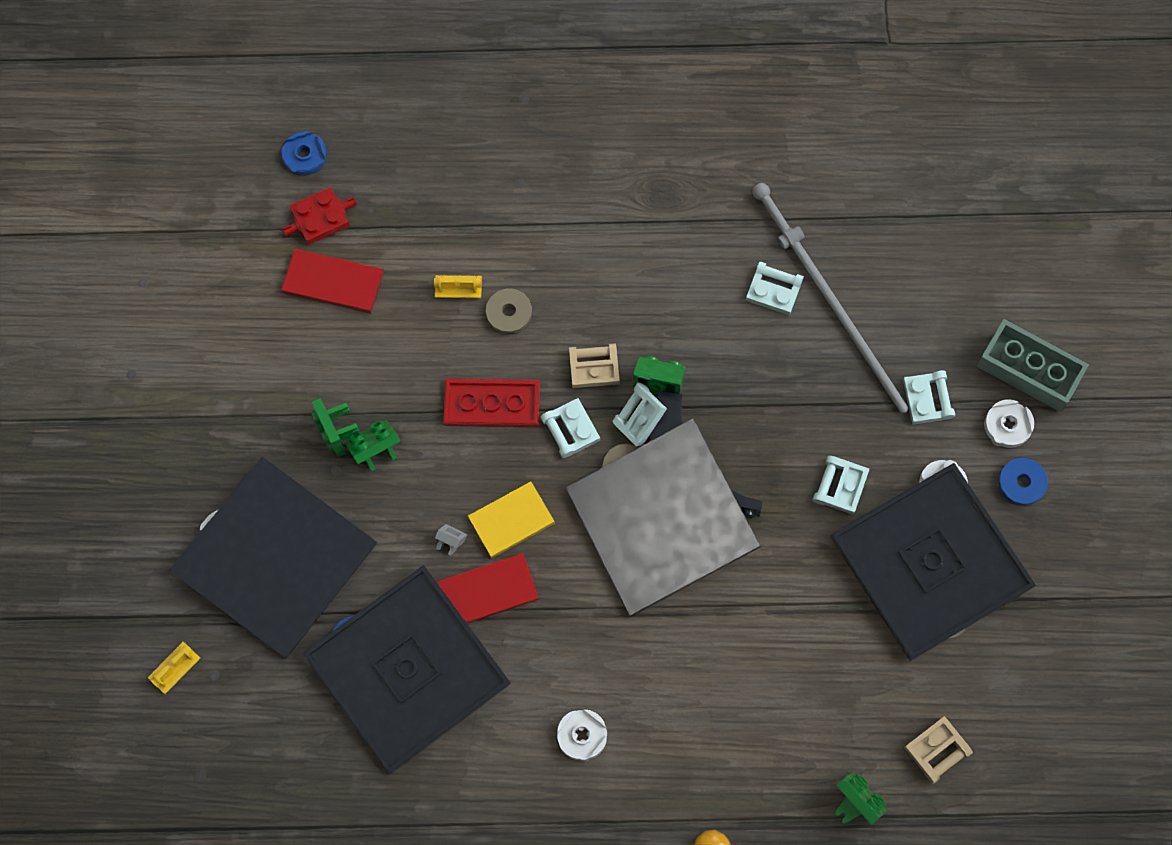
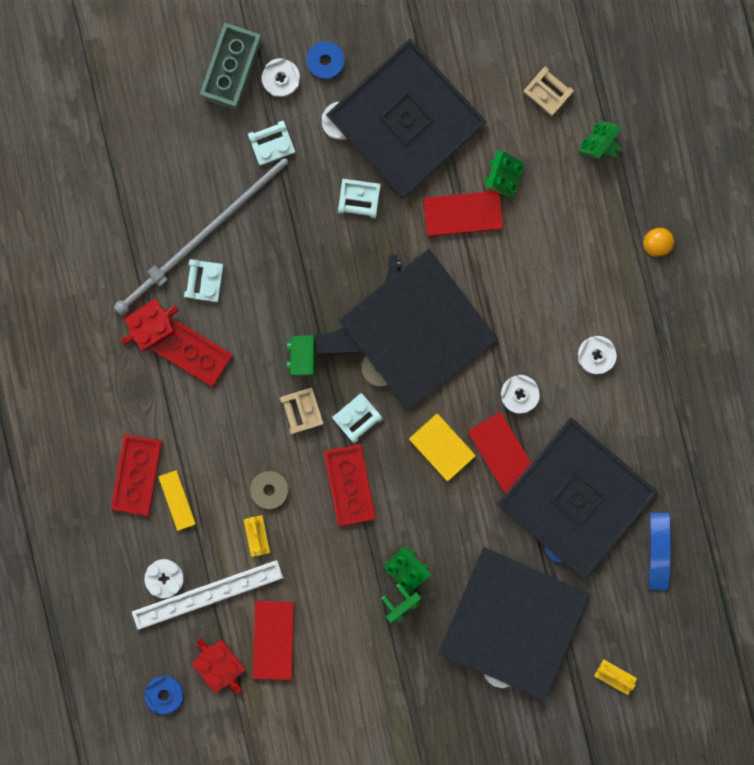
camera: 100 degrees left, 15 degrees up
light grey tile [435,524,467,556] -> none
light aqua plate [612,382,667,447] -> none
none -> red tile [111,434,162,516]
none -> red plate [121,299,179,352]
none -> white tile [132,560,283,630]
none -> white plate [145,559,184,598]
none -> red tile [149,317,233,387]
none -> yellow tile [158,470,196,531]
none -> red tile [423,191,503,237]
none -> green plate [483,150,525,199]
none -> white plate [501,375,540,414]
none -> blue slope [648,512,670,590]

